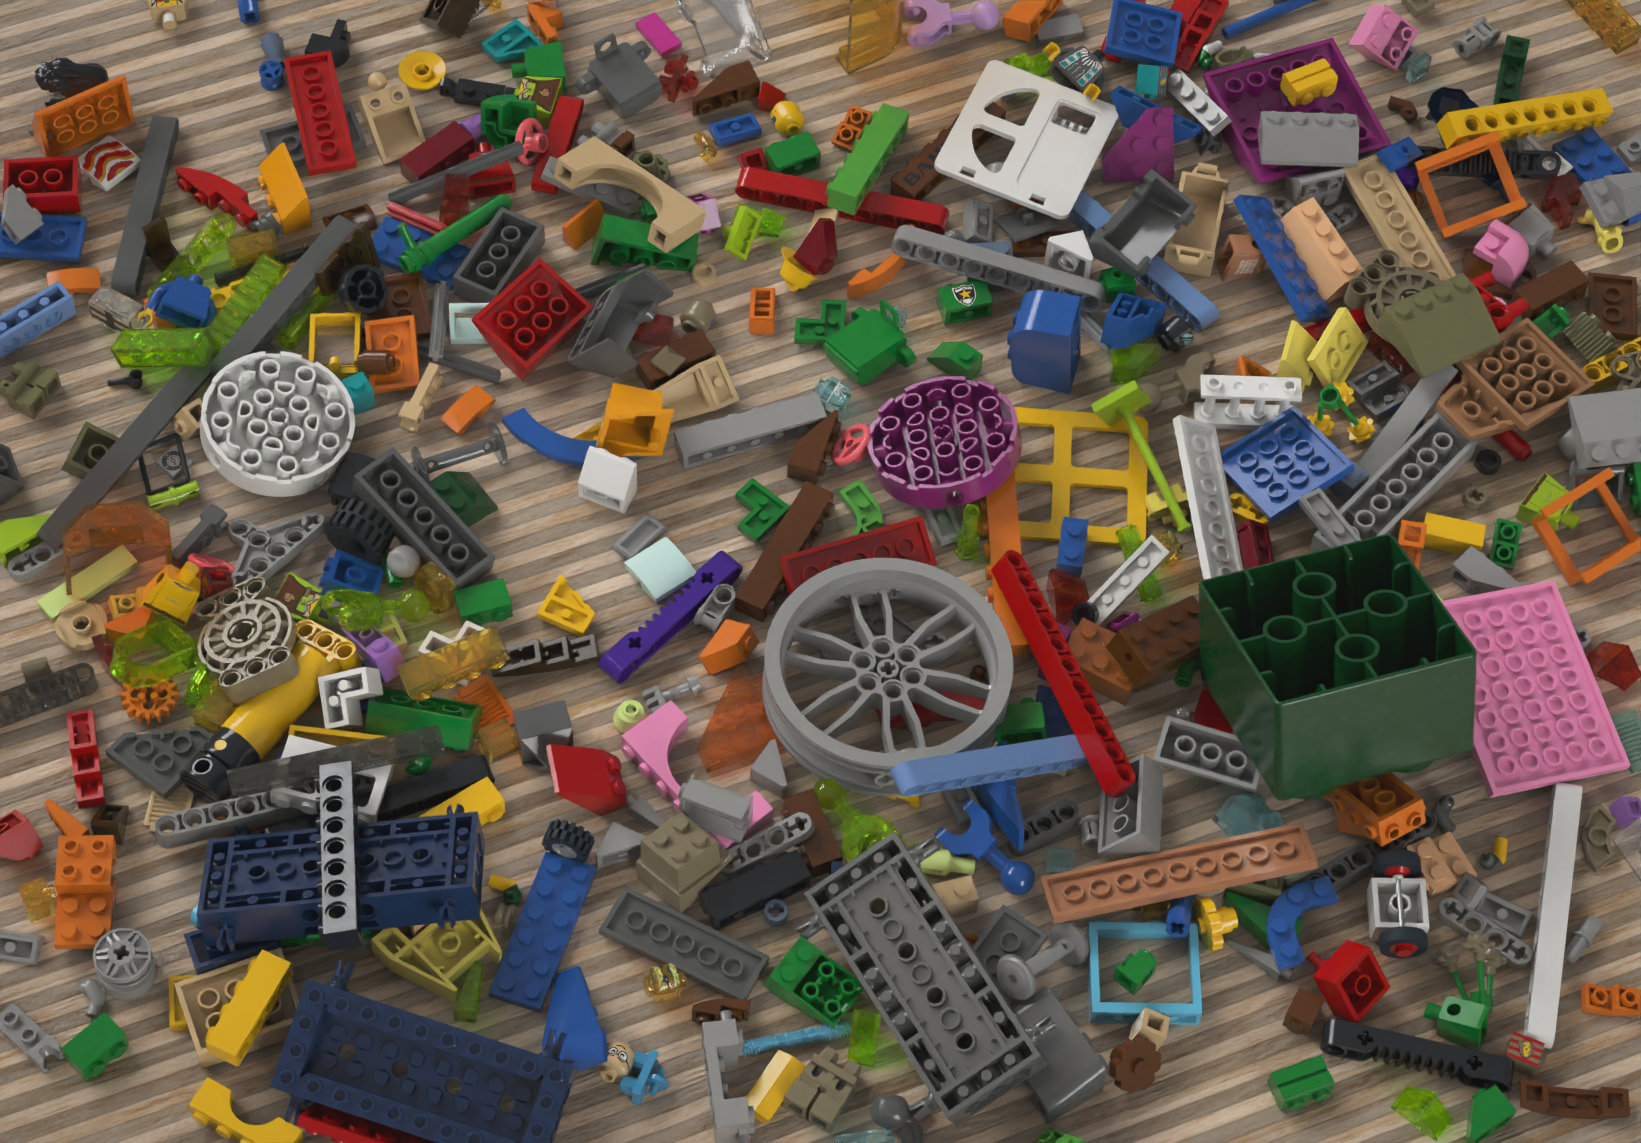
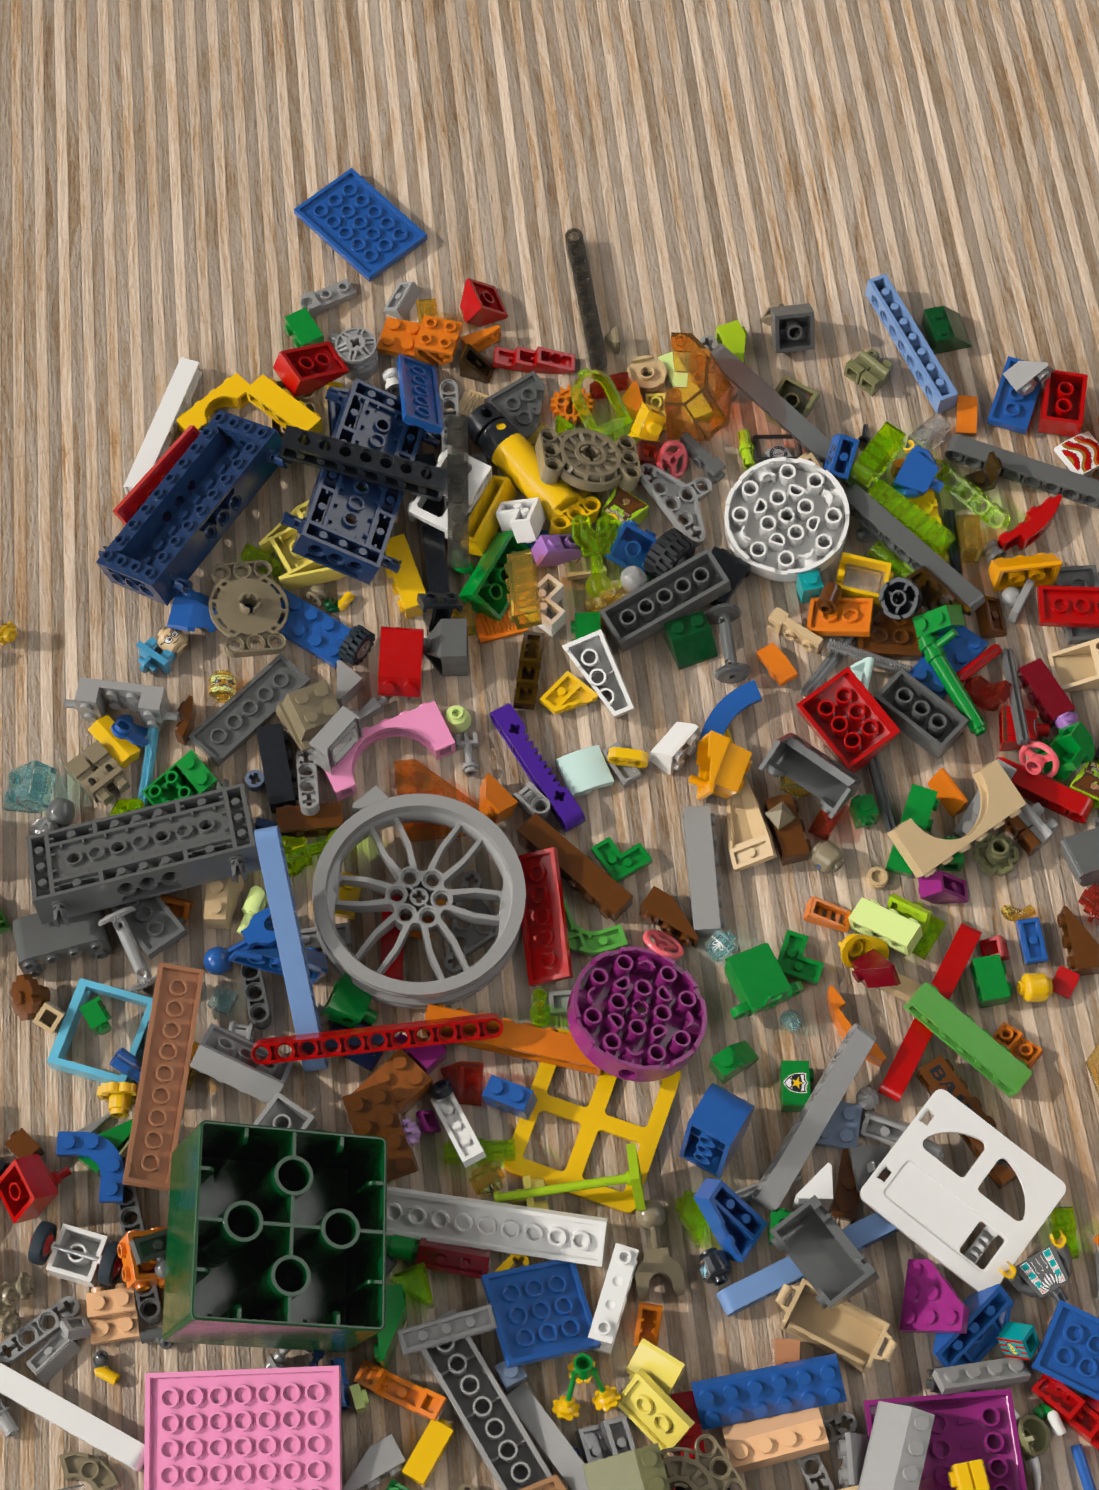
camera: 110 degrees right, 5 degrees up
none -> blue plate [111,714,149,746]
none -> dark grey plate [129,1228,168,1279]
none -> dark tan piece [209,560,289,658]
none -> red slope [273,341,349,397]
none -> white wheel [382,368,400,396]
none -> blue plate [397,354,444,435]
none -> black pin [417,592,464,633]
none -> white wedge [562,629,636,718]
none -> yellow beam [607,747,649,768]
none -> blue brick [823,434,860,481]
none -> yellowish green brick [848,897,923,956]
none -> green brick [912,605,966,638]
none -> light grey tile [1001,579,1035,624]

